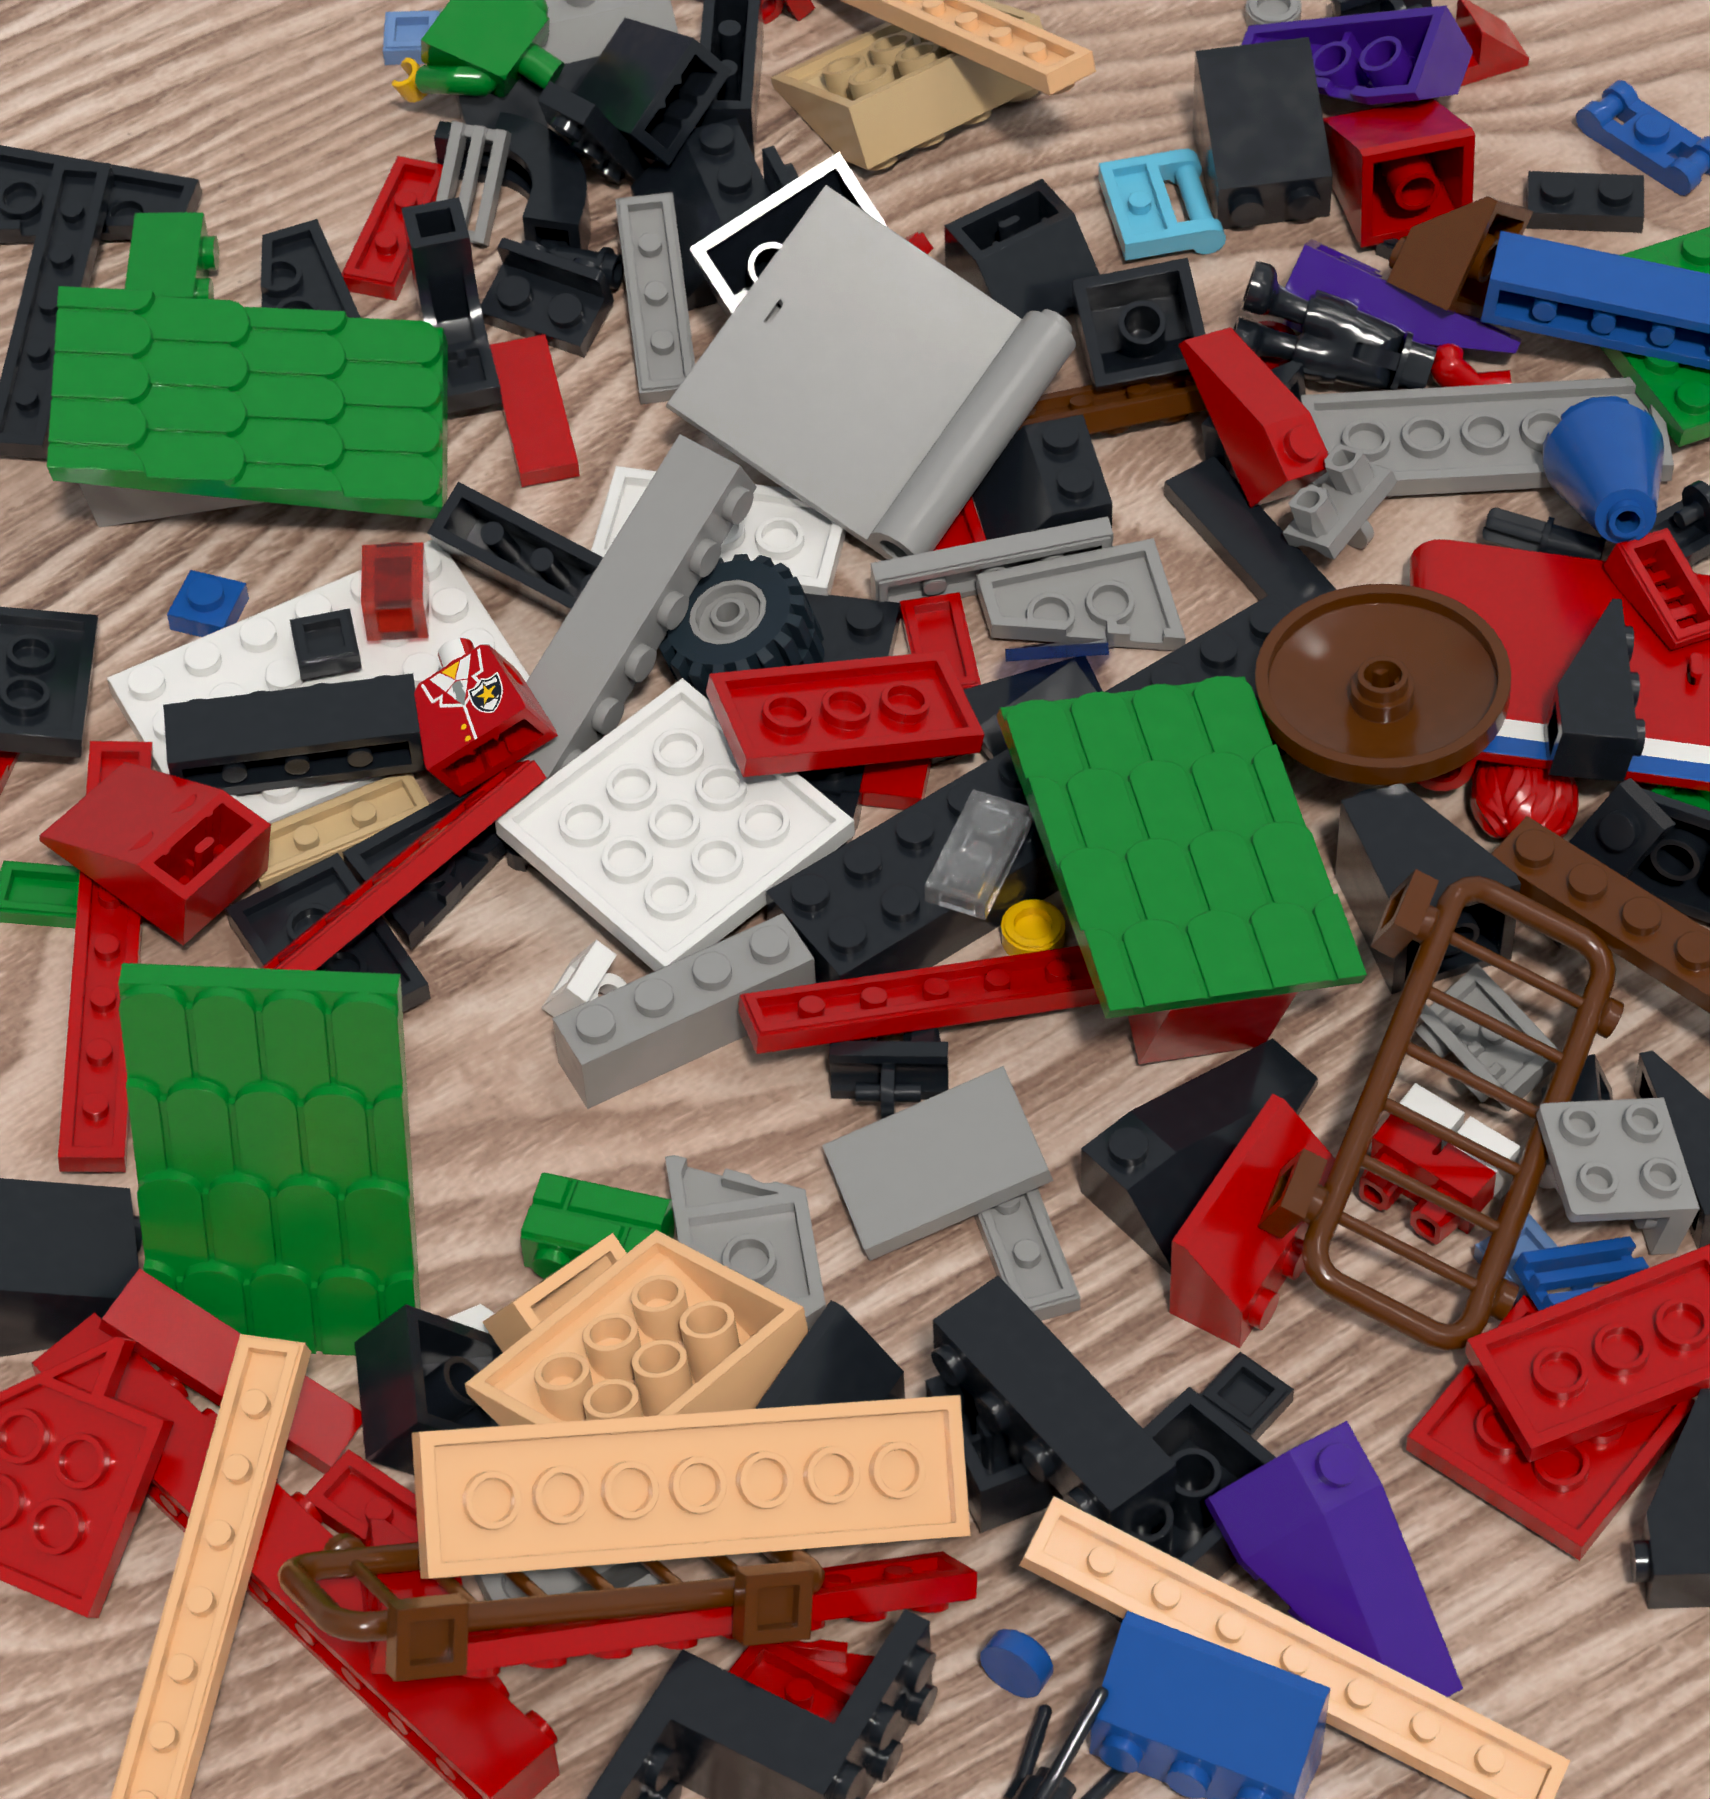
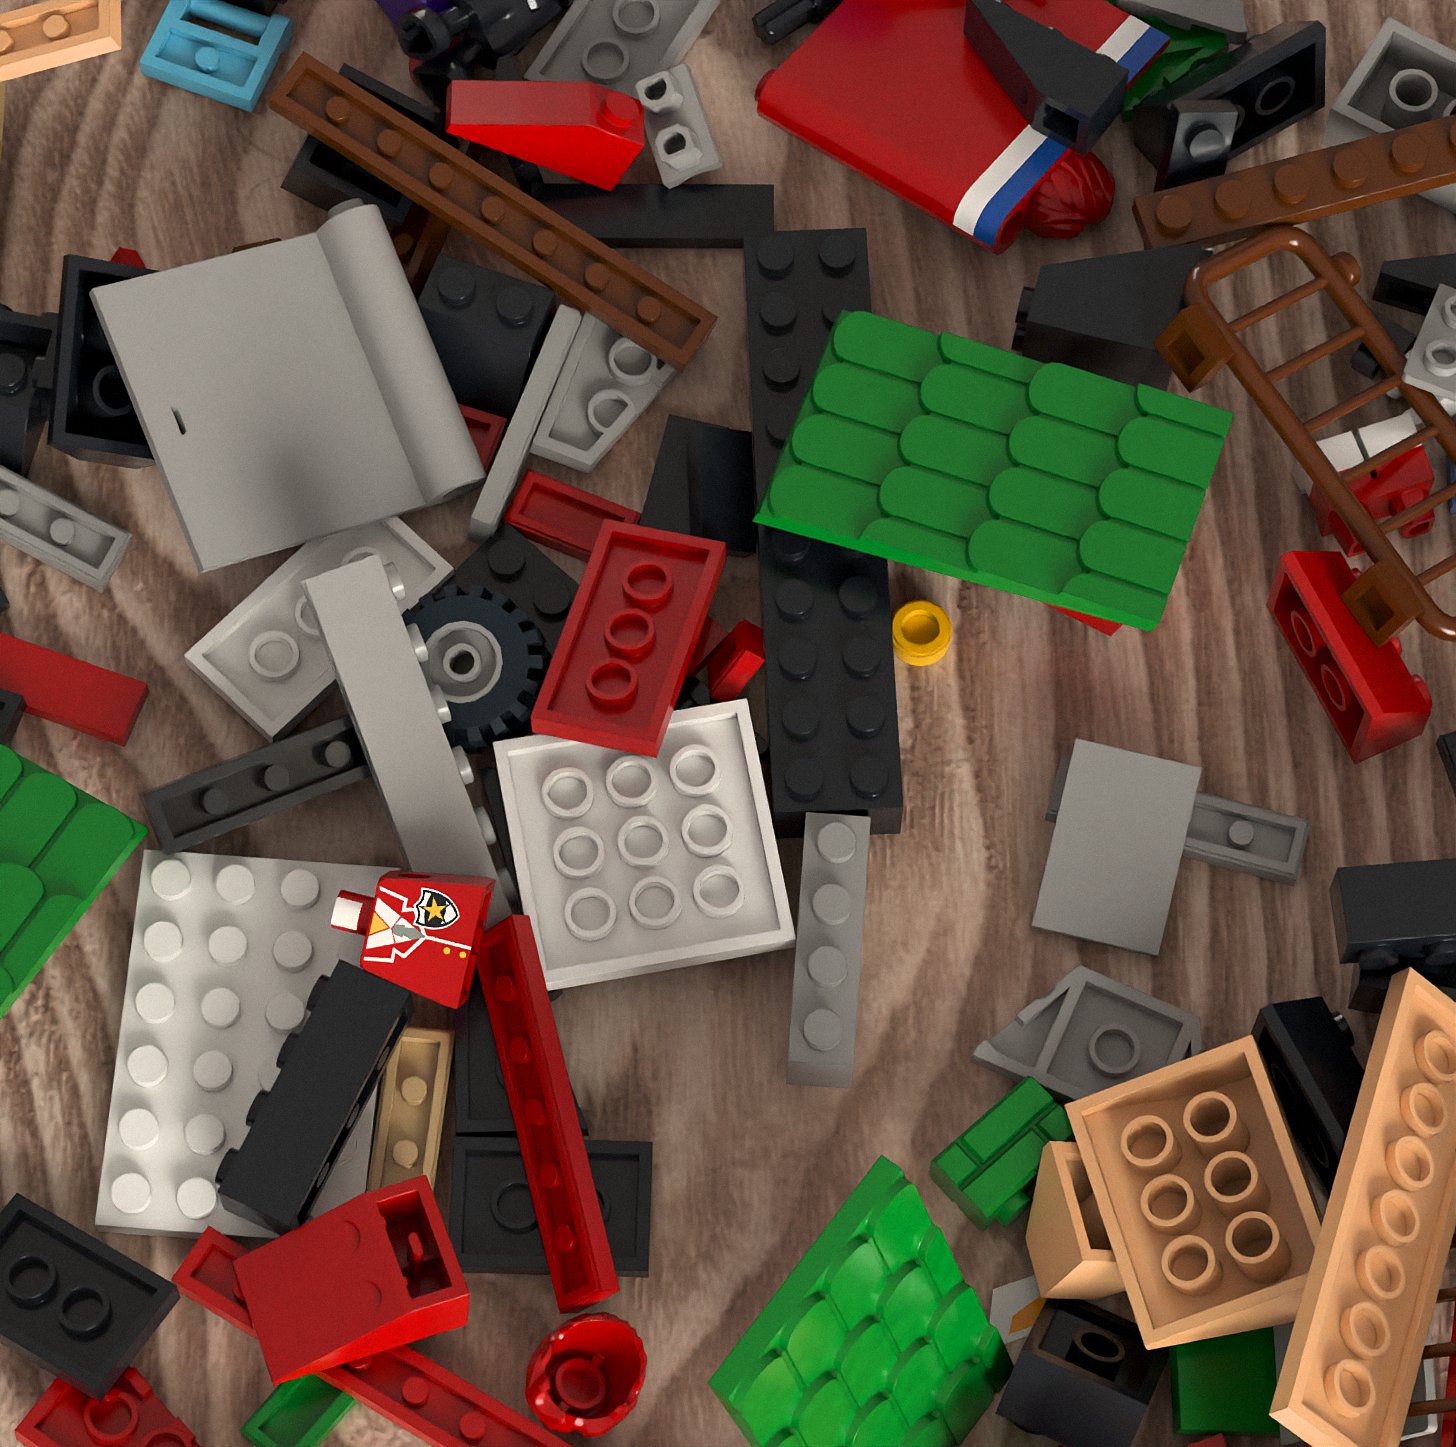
camera: 60 degrees left, 15 degrees up
blue plate [167,570,249,637] -> none
black tile [289,608,362,680] -> none
clear red brick [361,542,430,641] -> none
white tile [542,939,627,1017] -> none
red tile [738,946,1100,1054] -> none
black hips [829,1028,949,1119] -> none
clear plate [925,789,1033,920] -> none
black slope [944,179,1100,319] -> none
clear blue piece [1005,639,1114,662] -> none
black wedge [1081,1038,1318,1275] -> none
reddish brown dish [1255,584,1511,785] -> none
light grey bracket [1415,963,1561,1112] -> none
none -> reddish brown plate [269,51,718,374]
none -> red tile [707,619,765,703]

